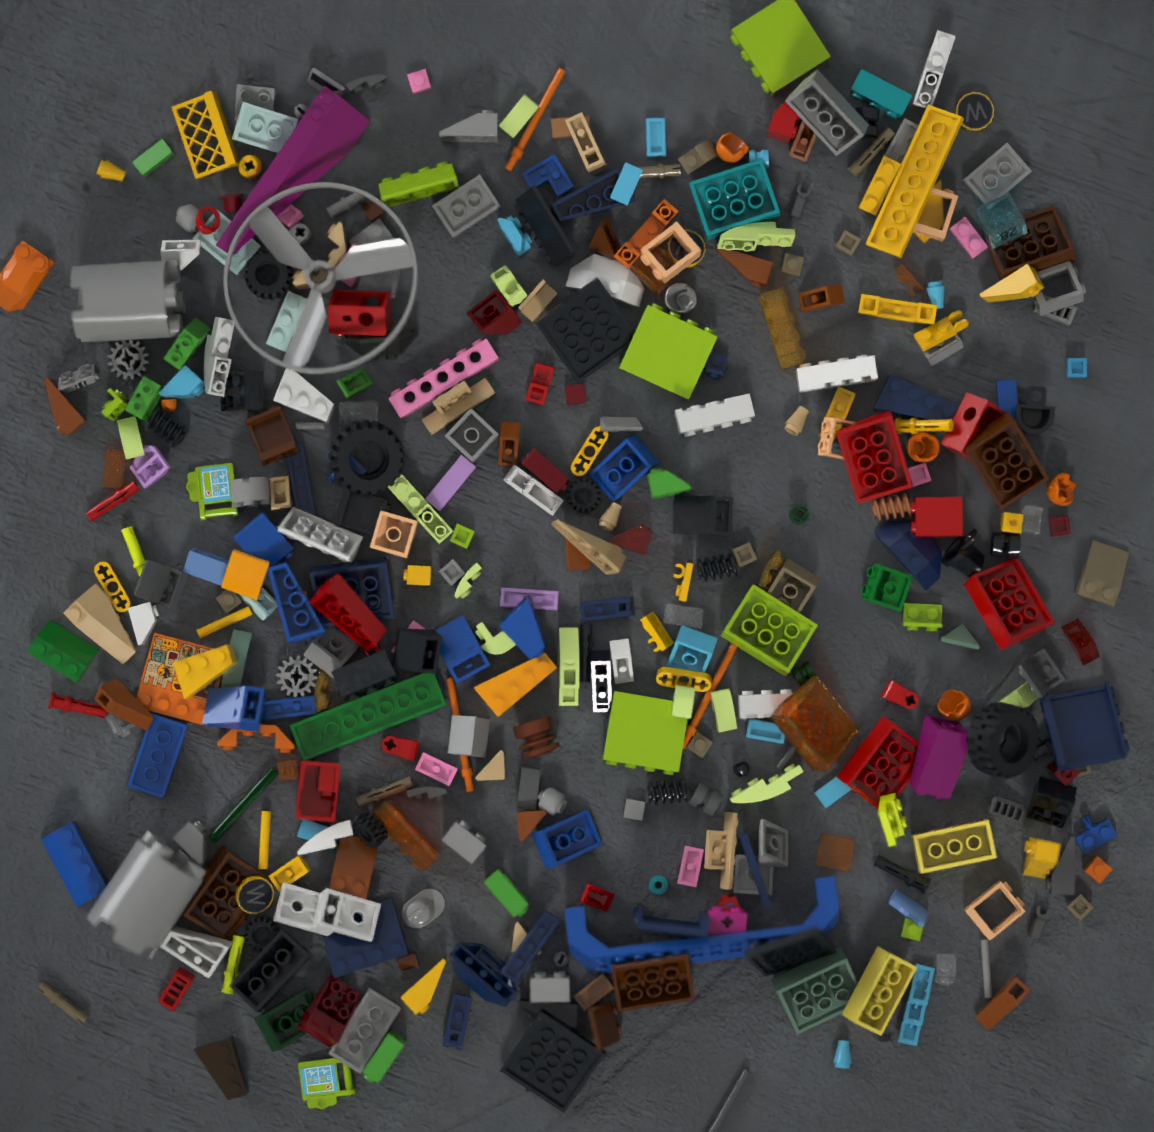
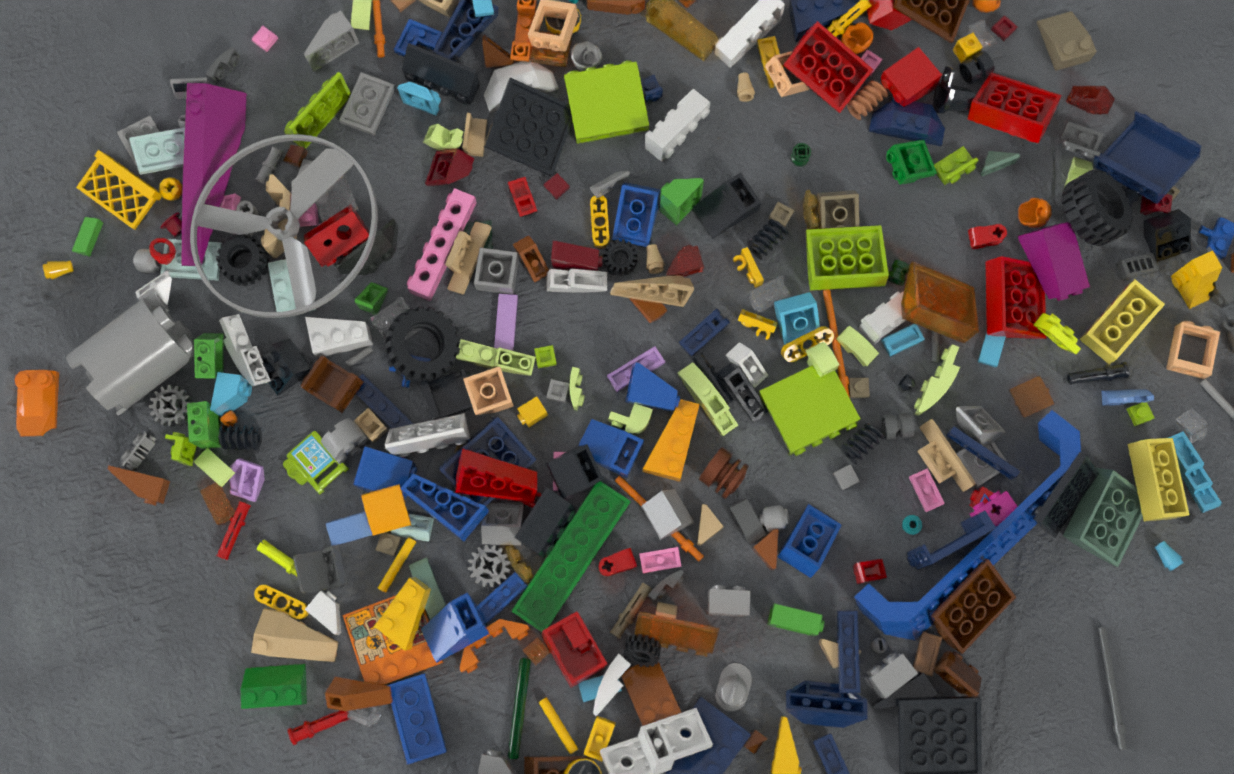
camera: 35 degrees left, 10 degrees down
none -> tan slope [655,602,677,620]

